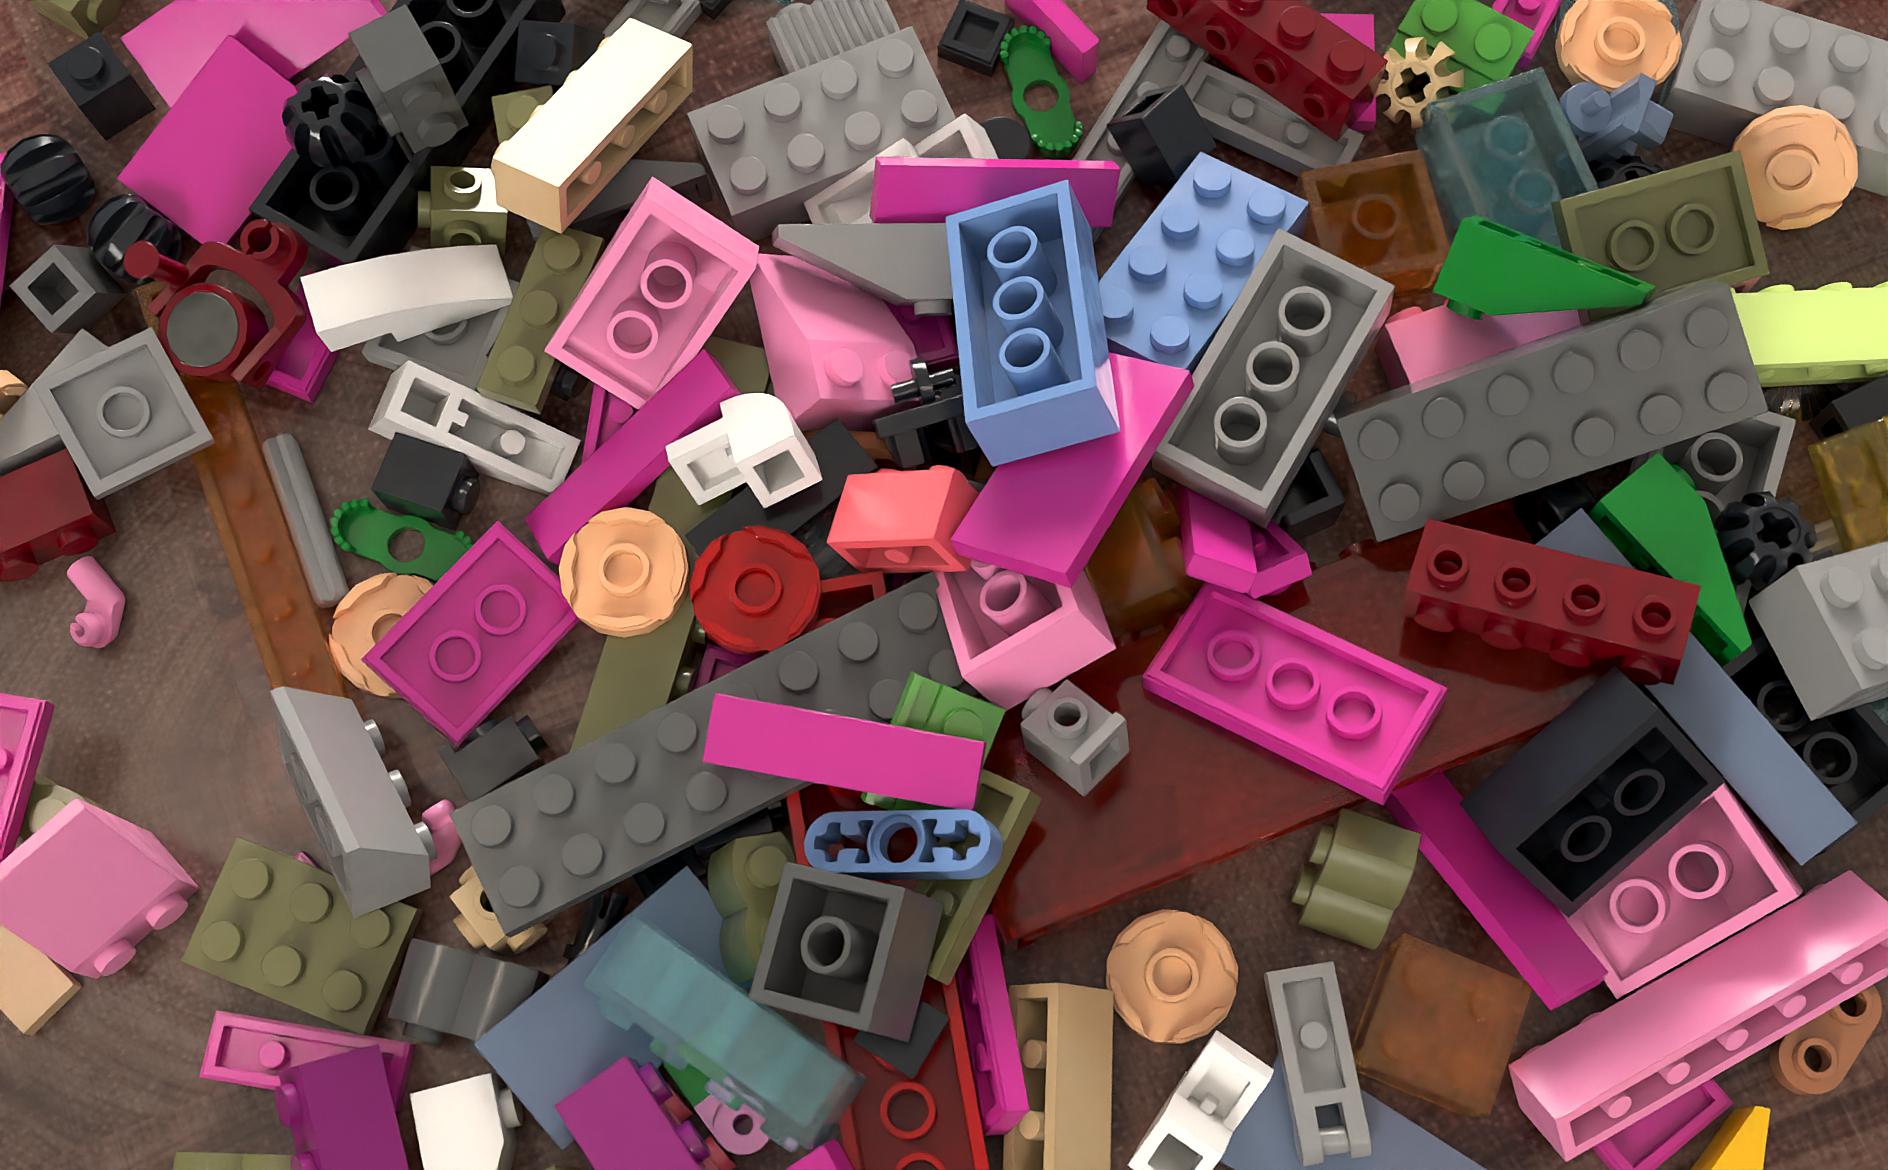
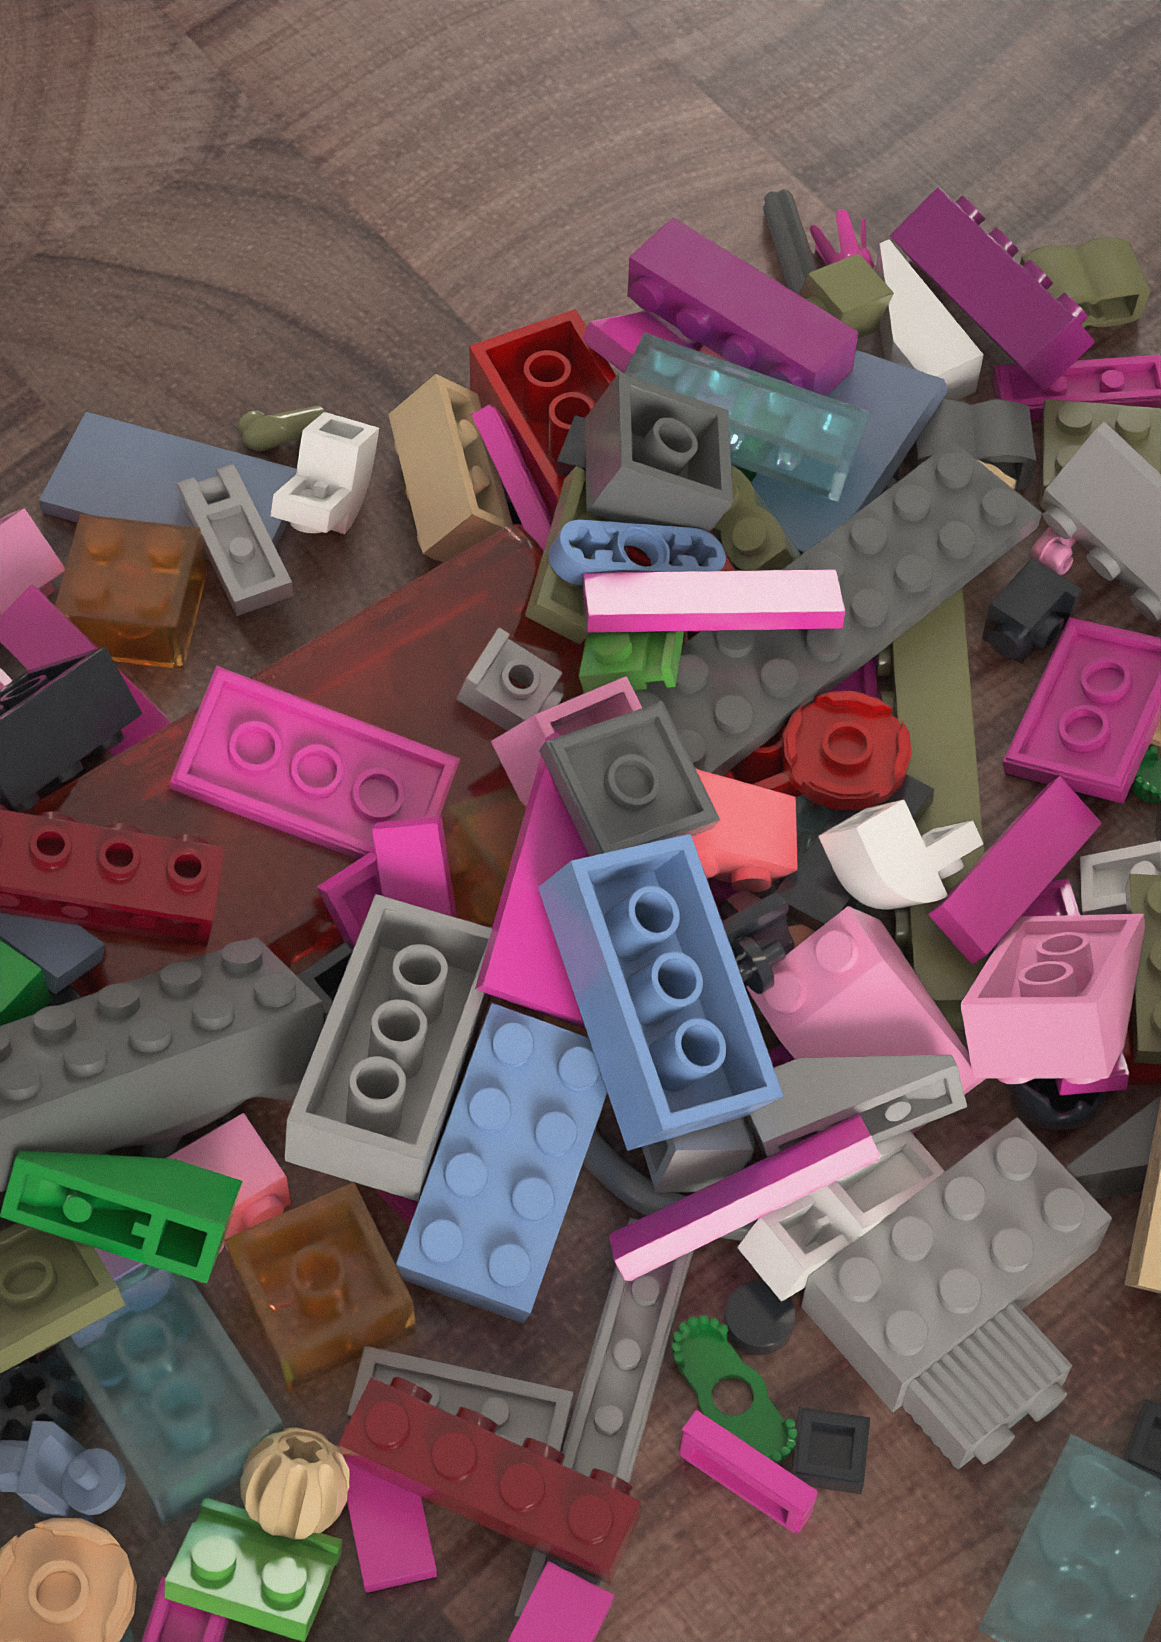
camera: 160 degrees right, 15 degrees down
light nougat tile [559,507,691,638] -> none
light nougat tile [1105,909,1238,1045] -> none
black brick [1106,84,1217,187] -> none
olive brick [1291,808,1421,950] -> none
none -> dark grey tile [539,701,720,857]

